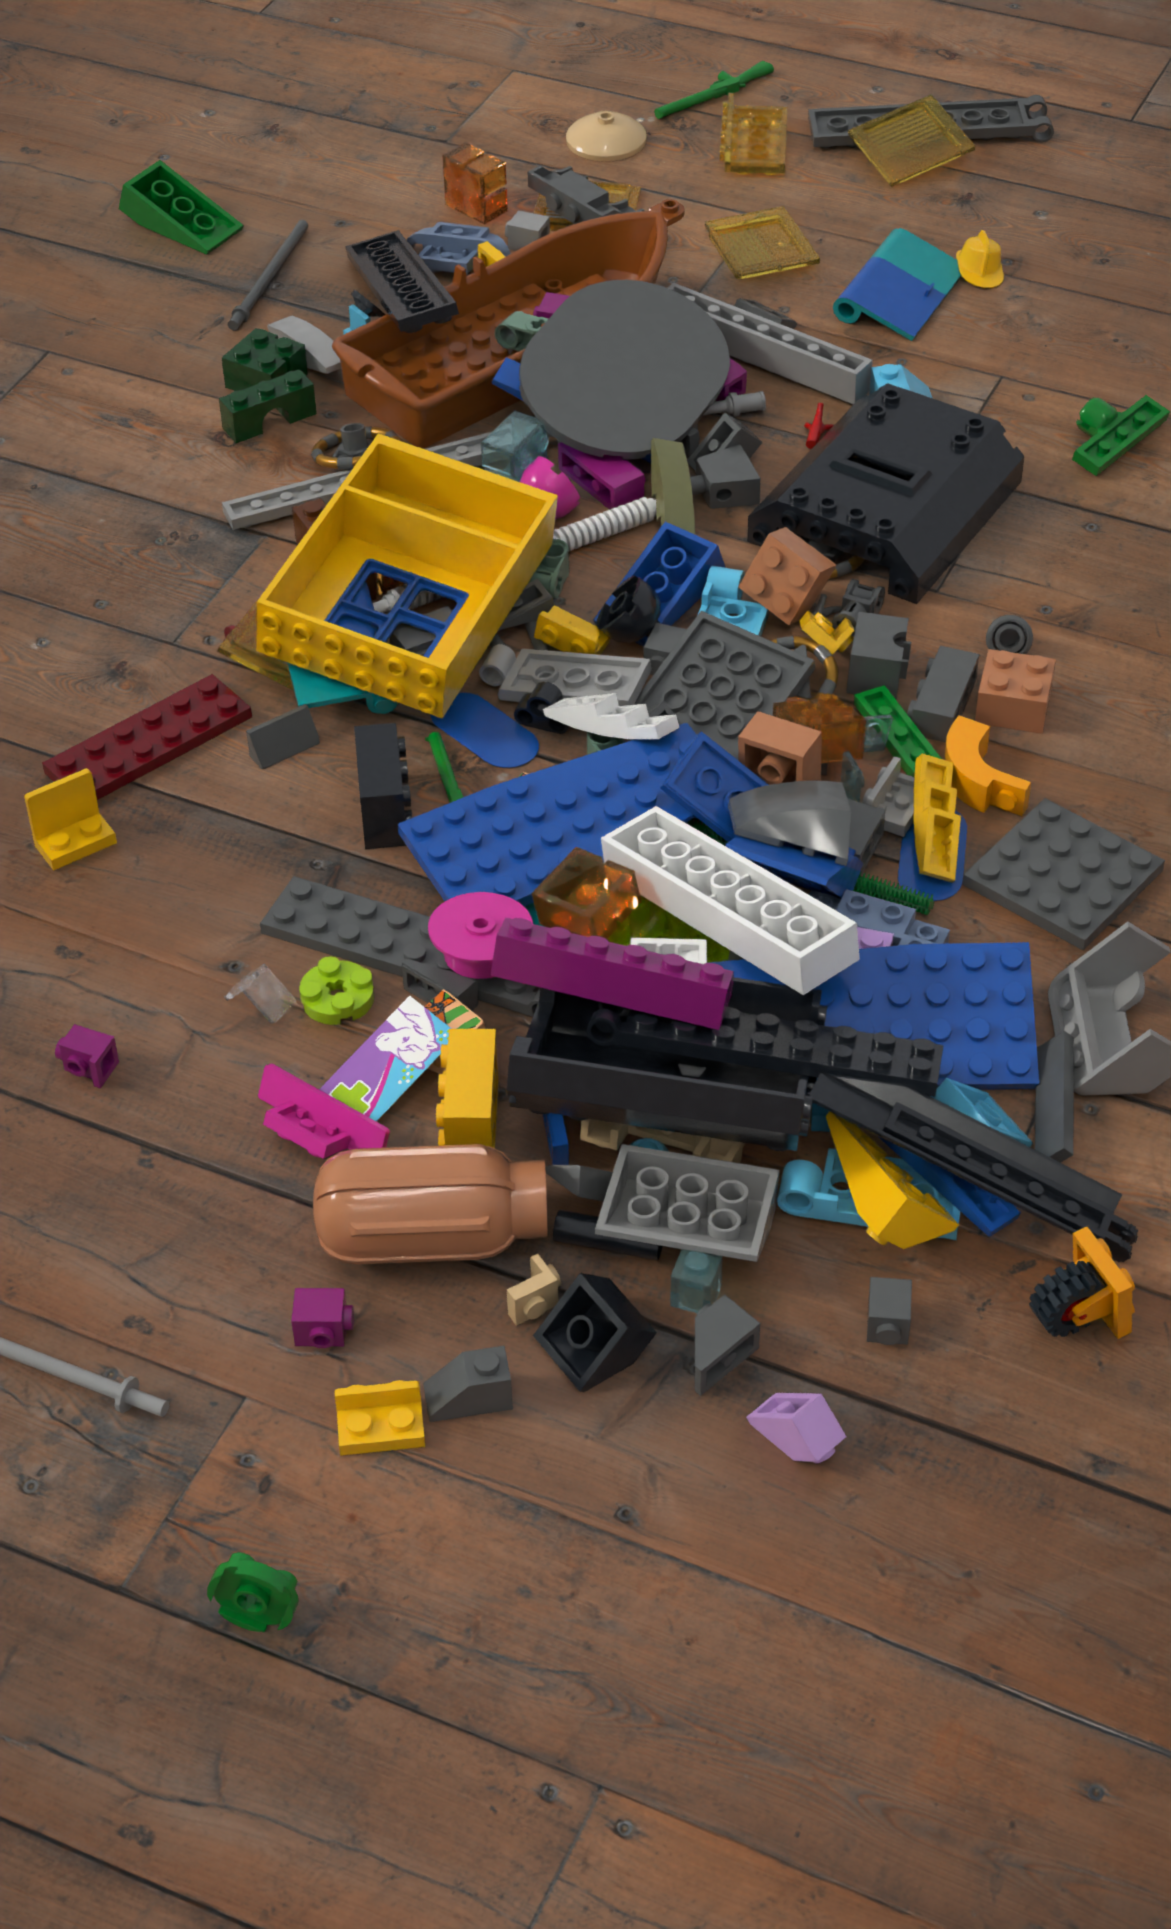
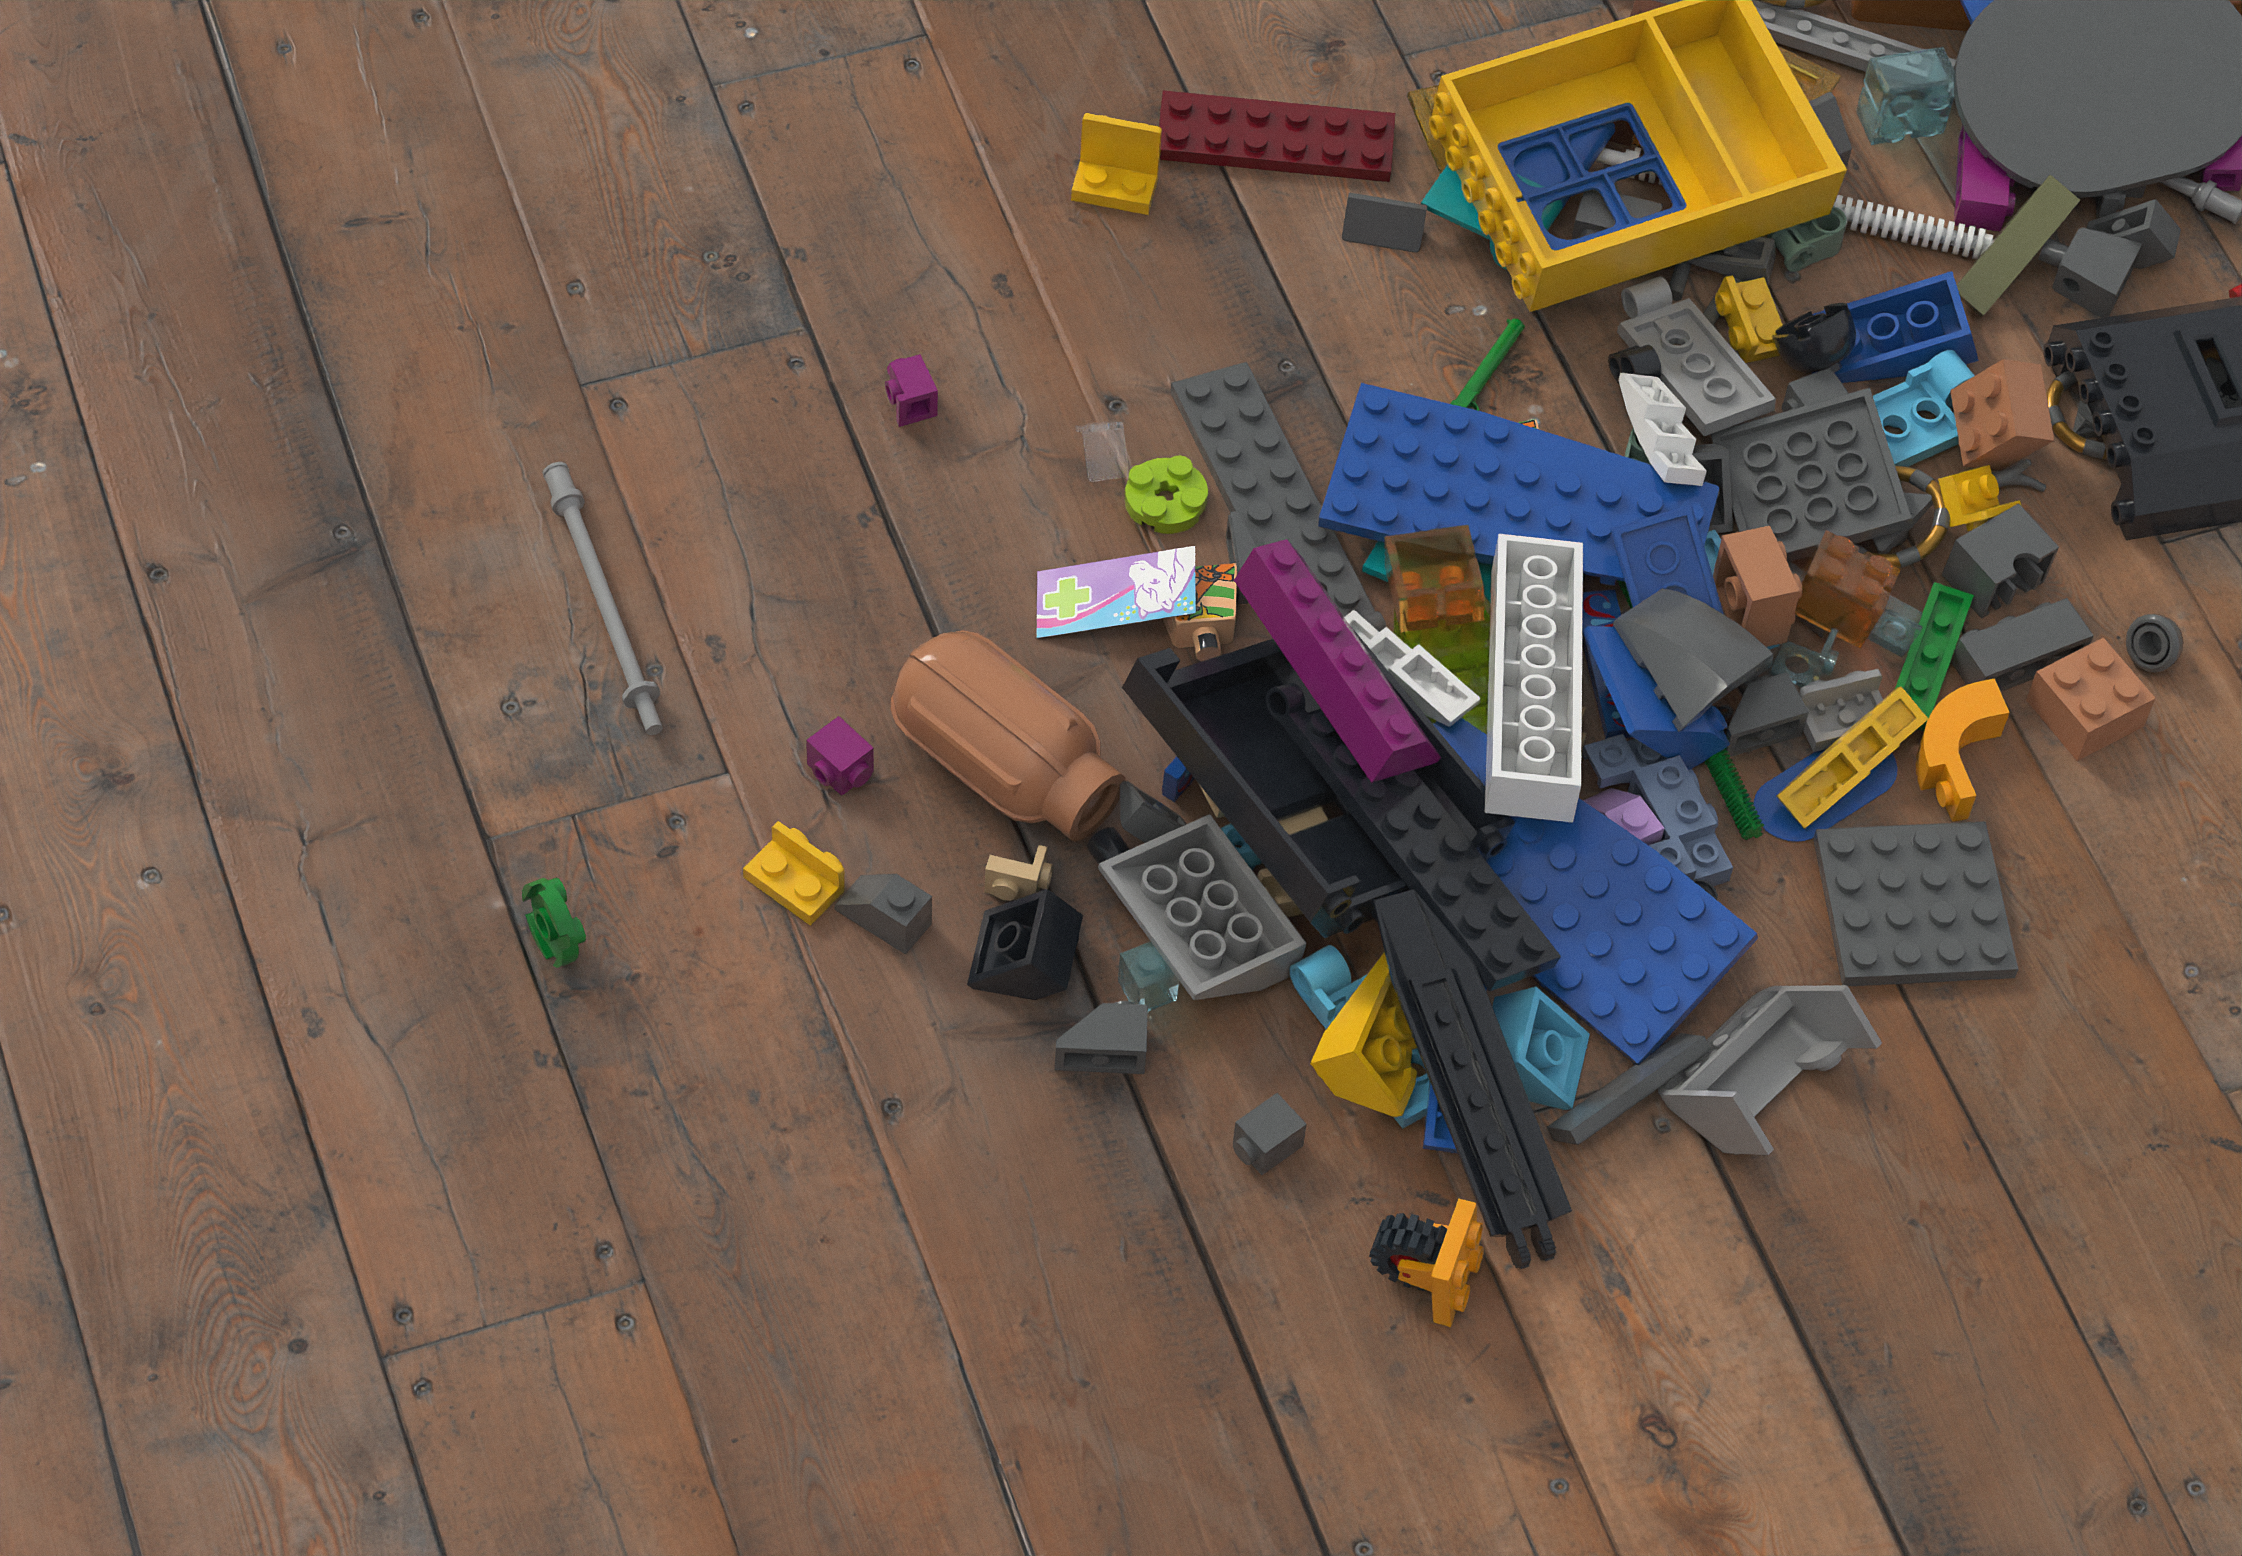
camera: 40 degrees right, 10 degrees up
dark pink bracket [258,1063,390,1159] -> none
black brick [354,723,412,849] -> none
dark pink piece [428,892,533,979] -> none
blue sticker [430,692,539,768] -> none
yellow brick [436,1029,499,1149] -> none
dark pink cylinder [520,456,580,520] -> none
lavender slope [746,1393,847,1463] -> none
dark grey connector [832,579,885,636] -> none

